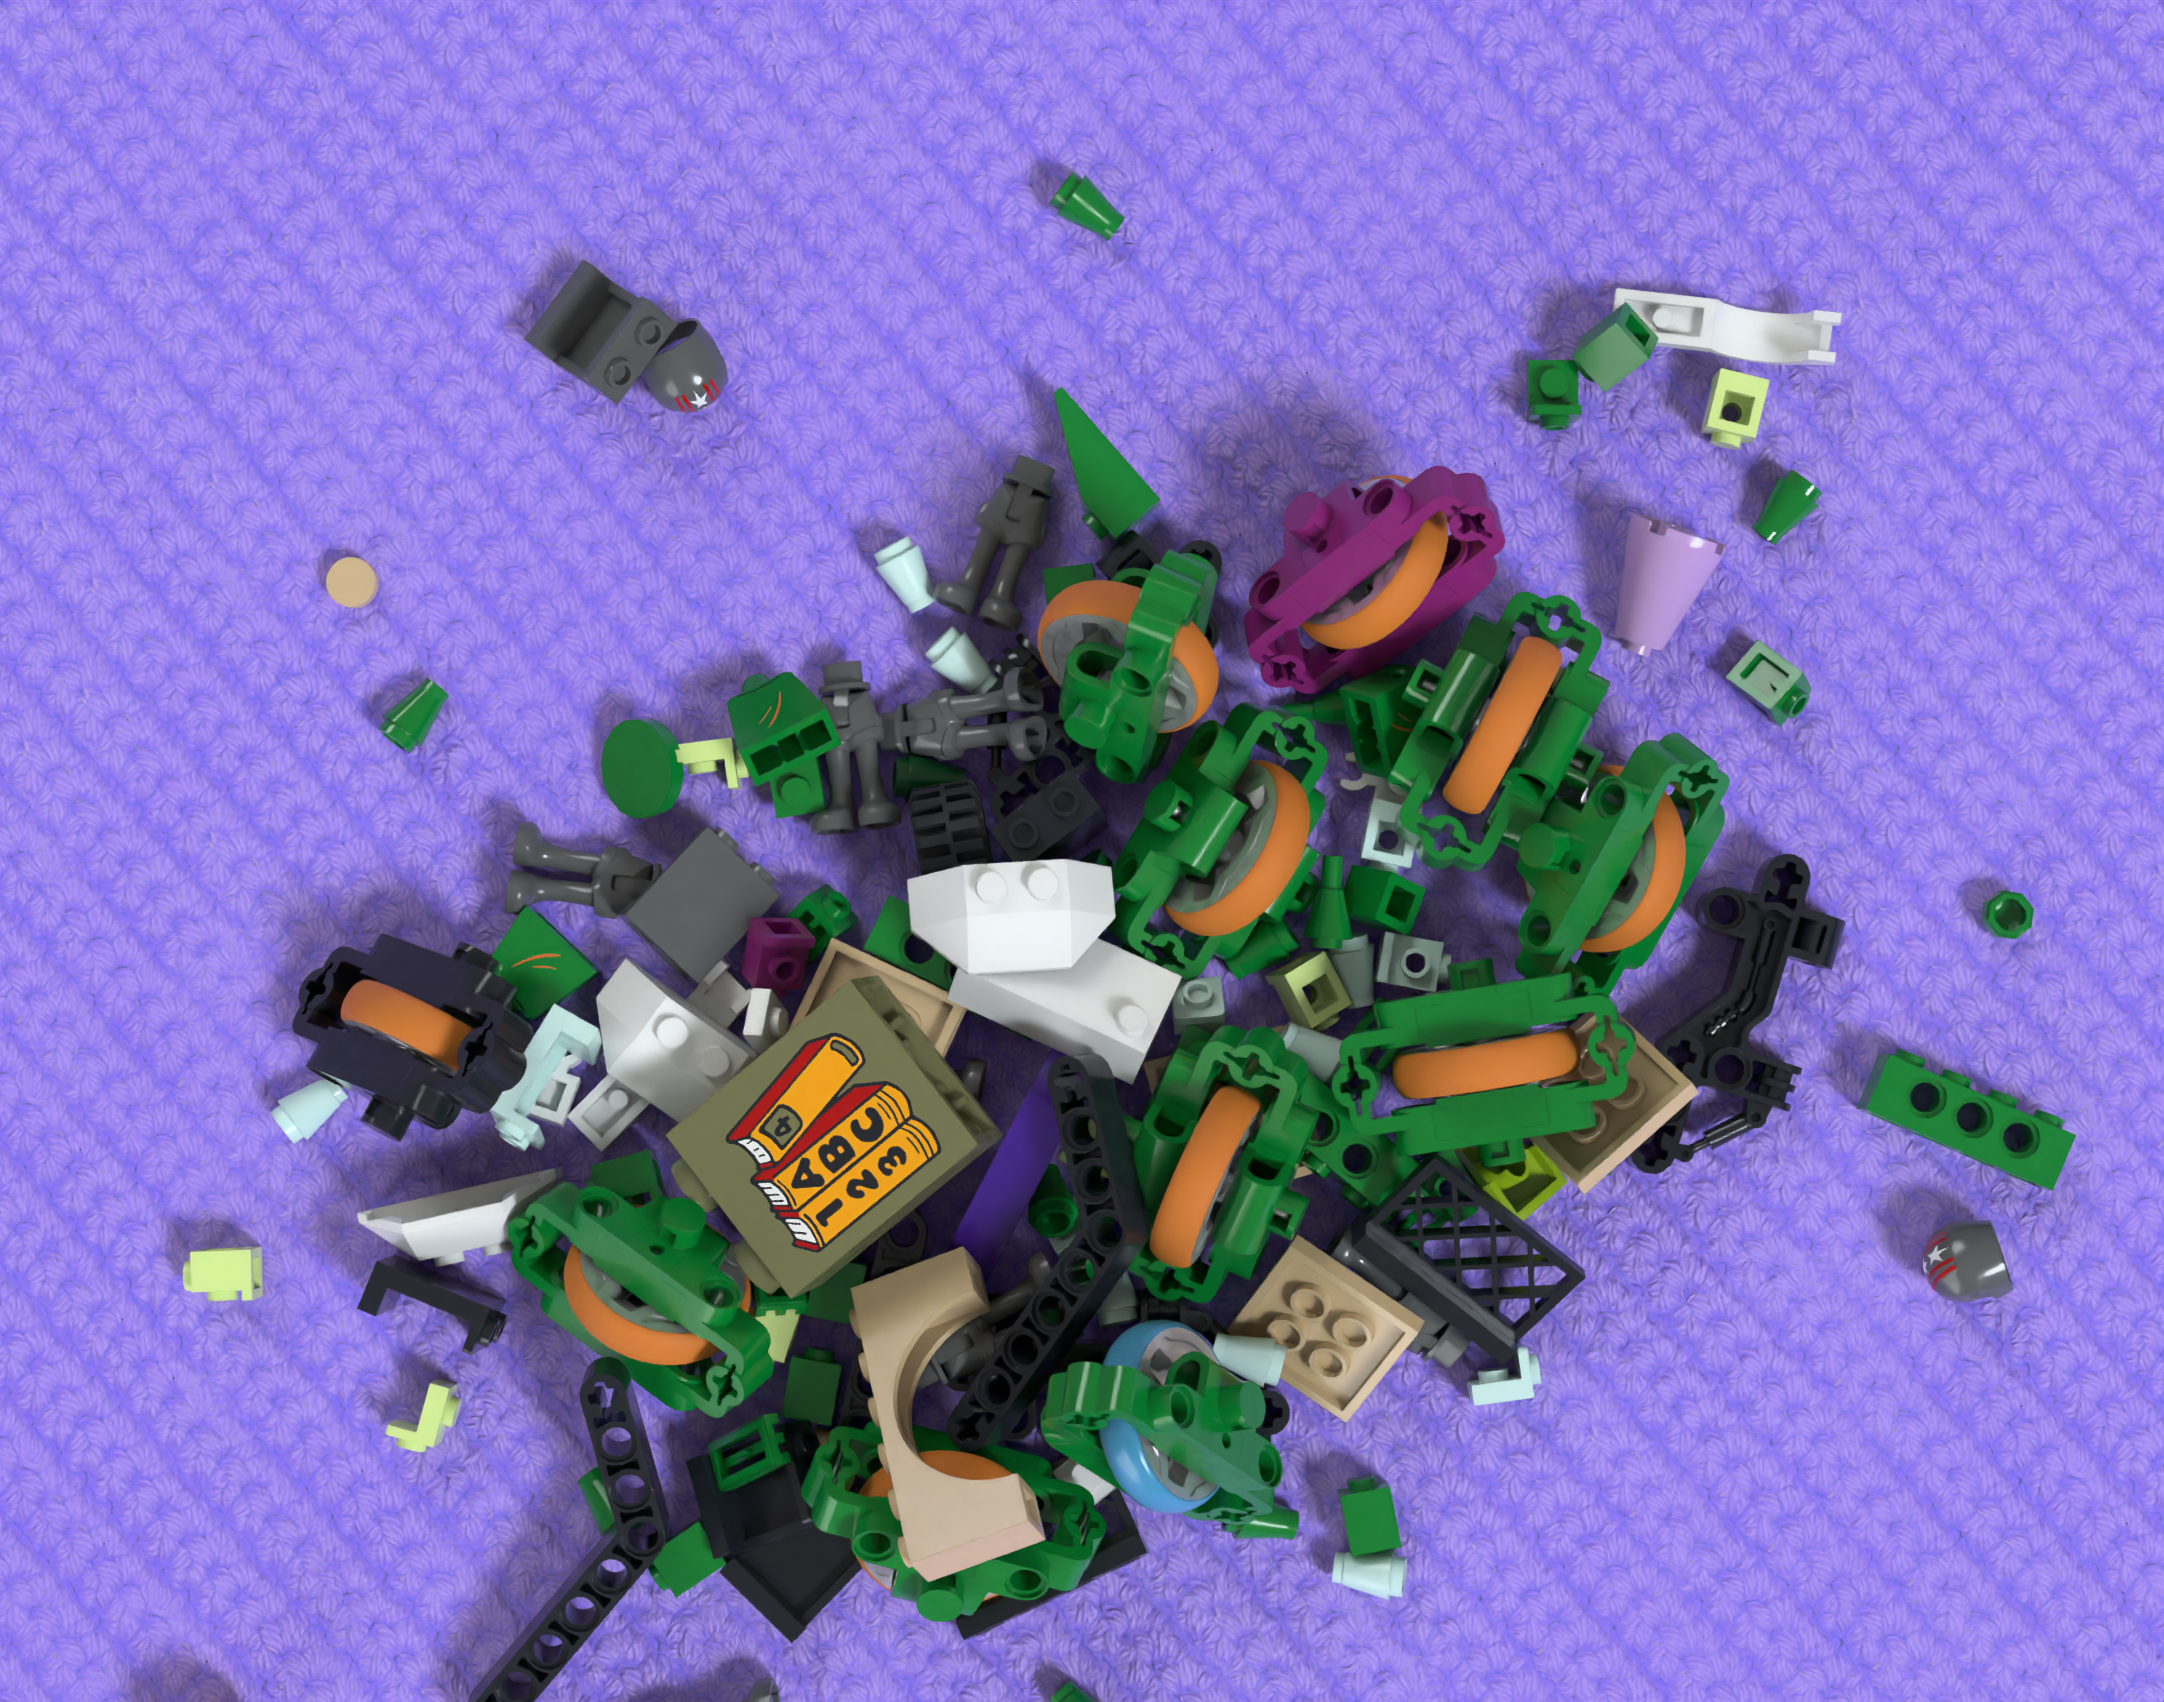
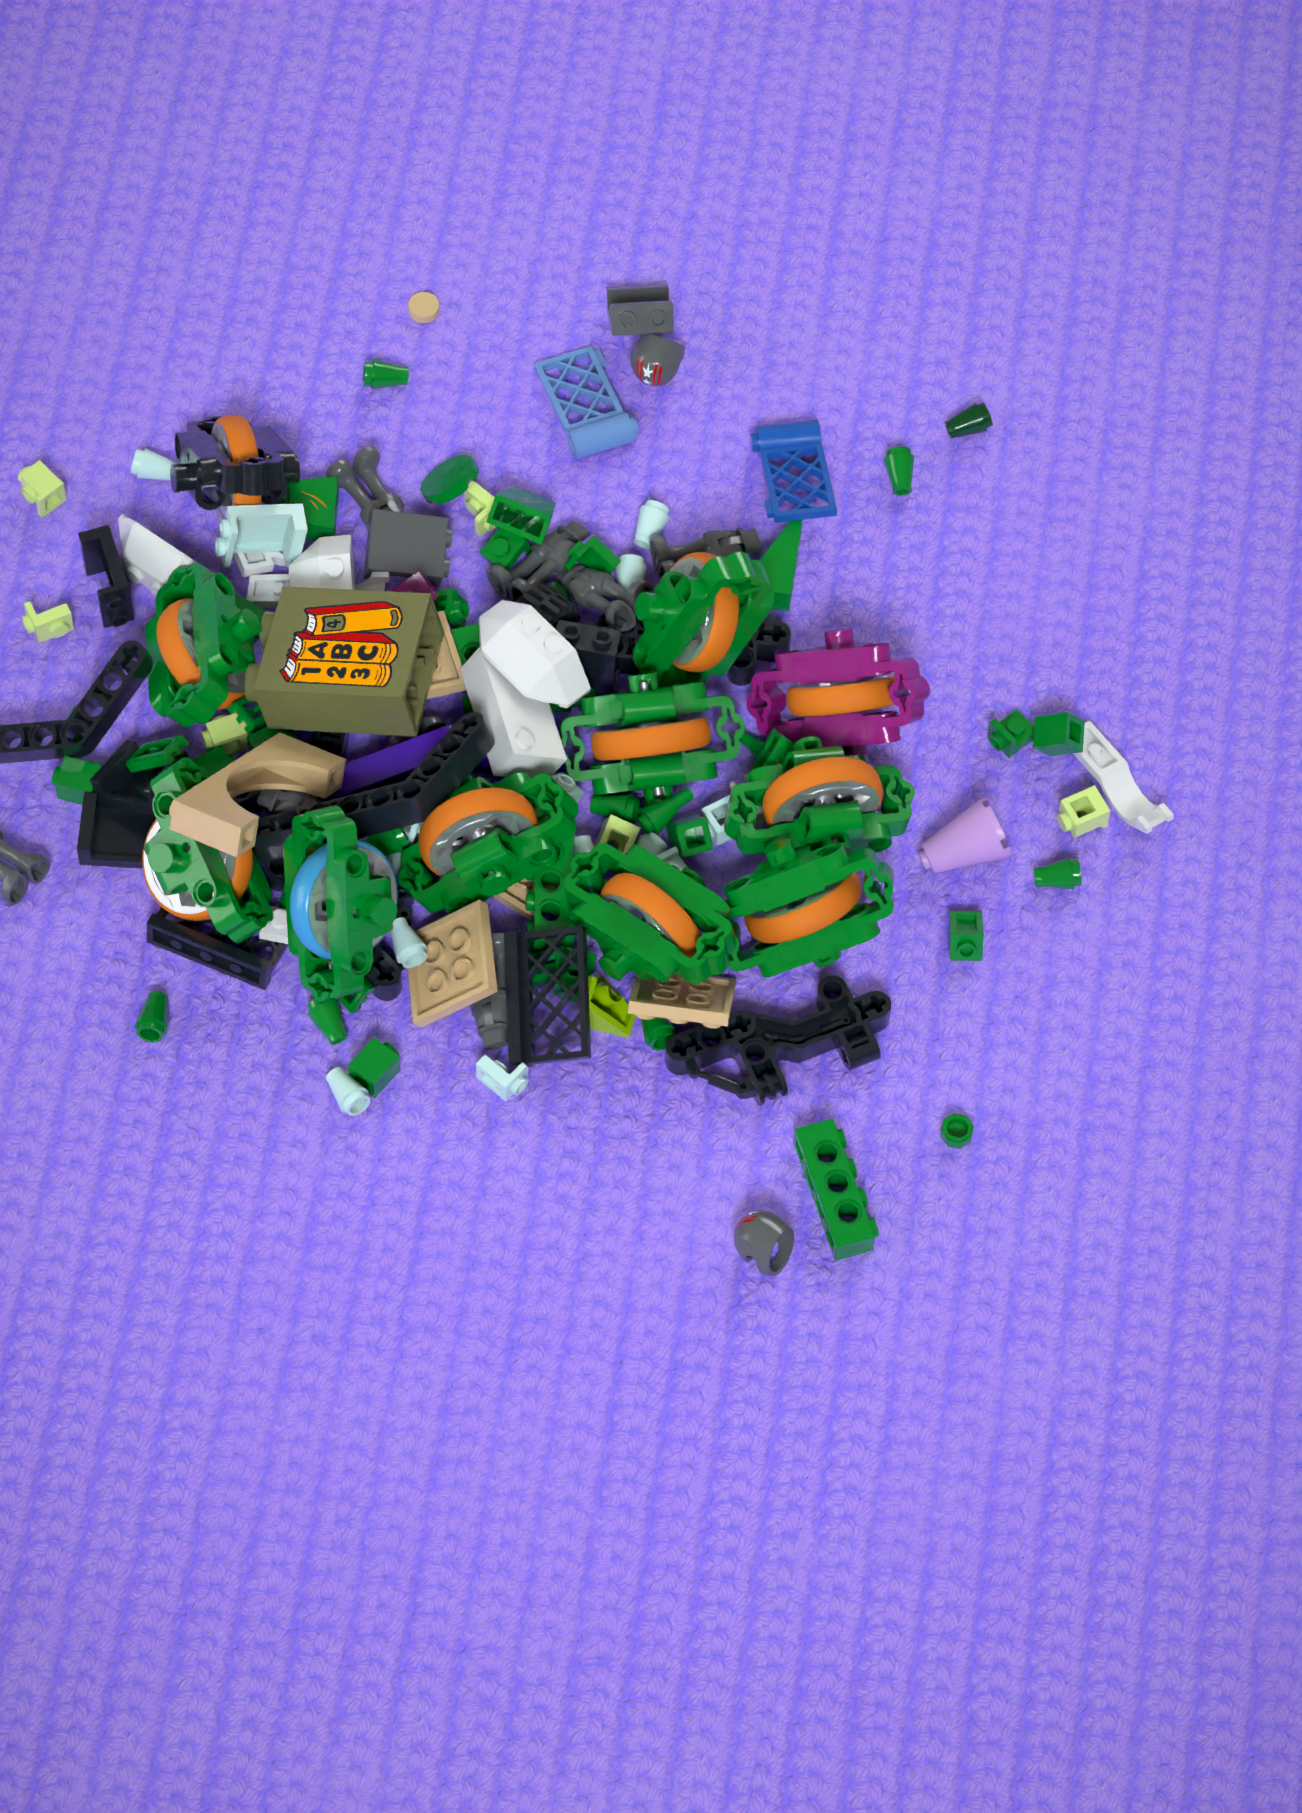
camera: 45 degrees right, 25 degrees down
none -> medium blue piece [534,345,639,460]
none -> green bracket [564,536,621,574]
none -> blue piece [750,419,837,523]
none -> dark green cone [944,402,993,439]

